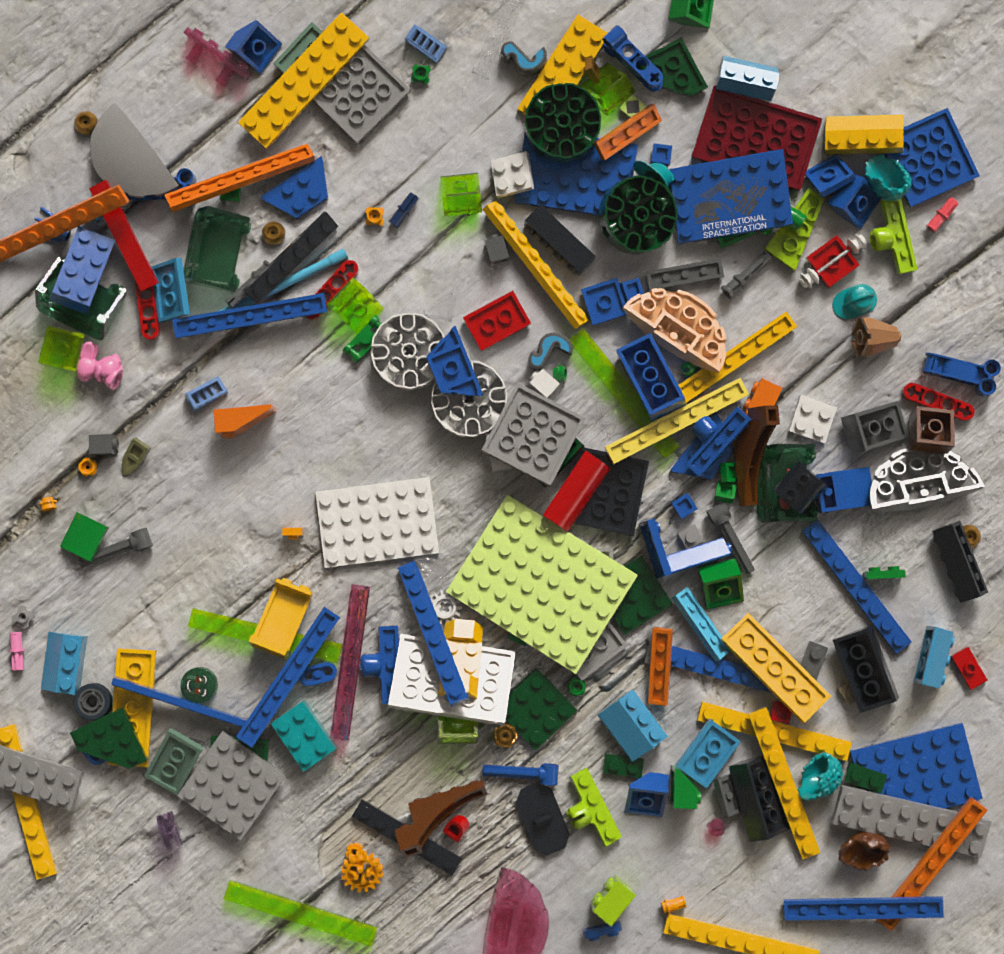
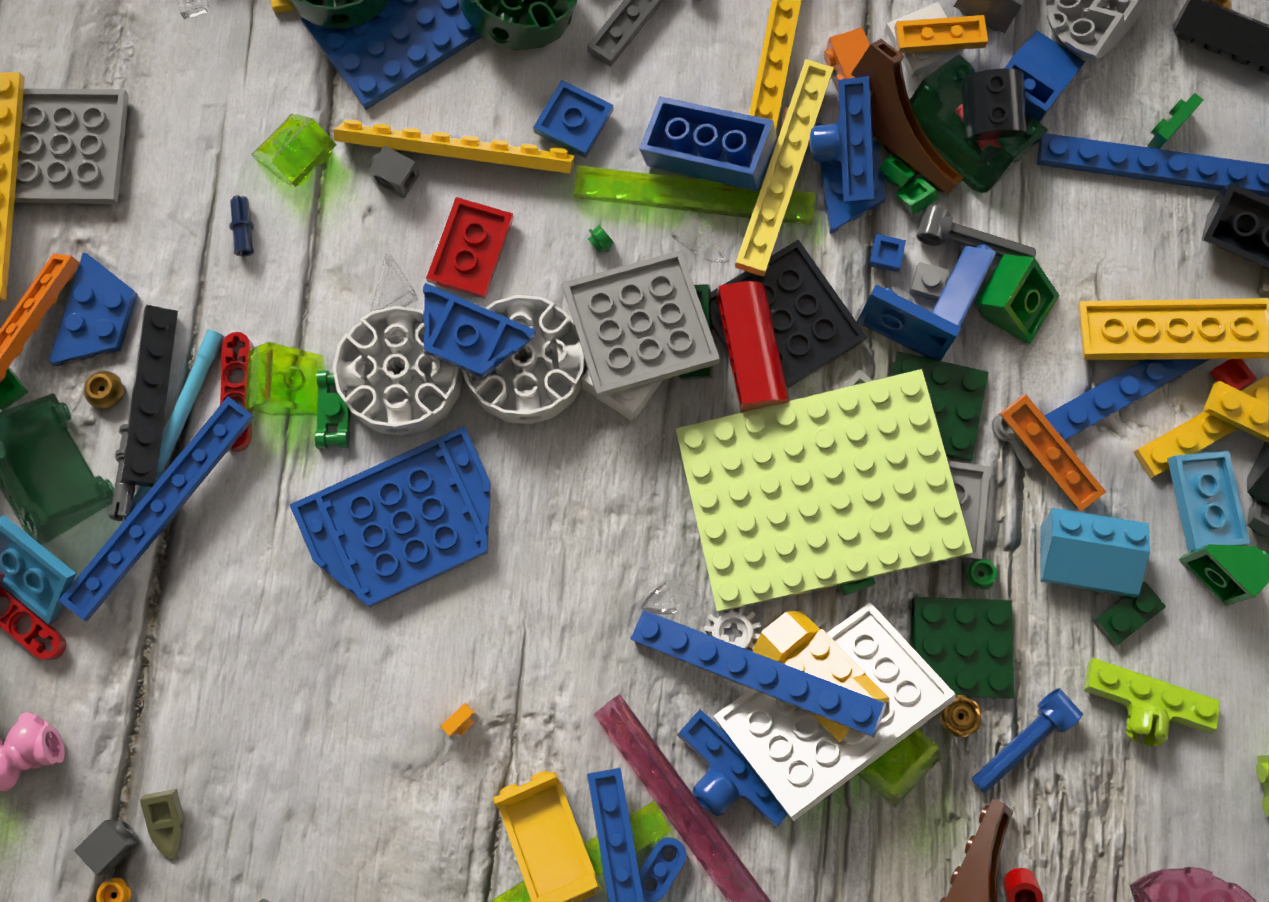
camera: 45 degrees left, 10 degrees down
medium blue slope [185,376,228,413] -> none
orange slope [213,404,276,439] -> none
white plate [315,477,439,568] -> none
light orange plate [365,207,384,226] -> none
medium blue slope [405,24,447,63] -> none
green plate [411,64,431,84] -> none
white plate [491,151,534,198] -> none
black shield [516,782,570,855] -> none
black brick [524,204,596,276] -> none
dark grey animal [528,332,573,371] -> none
white brick [529,369,560,398] -> none
blue plate [620,277,644,302] -> none
light nougat brick [623,288,727,373] -> none
blue slope [624,772,669,817] -> none
medium azure plate [671,587,731,662] -> none
green arm [681,362,698,376] -> none
dark grey plate [801,641,828,681] -> none
none -> blue plate [290,426,491,608]
none -> light orange plate [894,15,988,54]

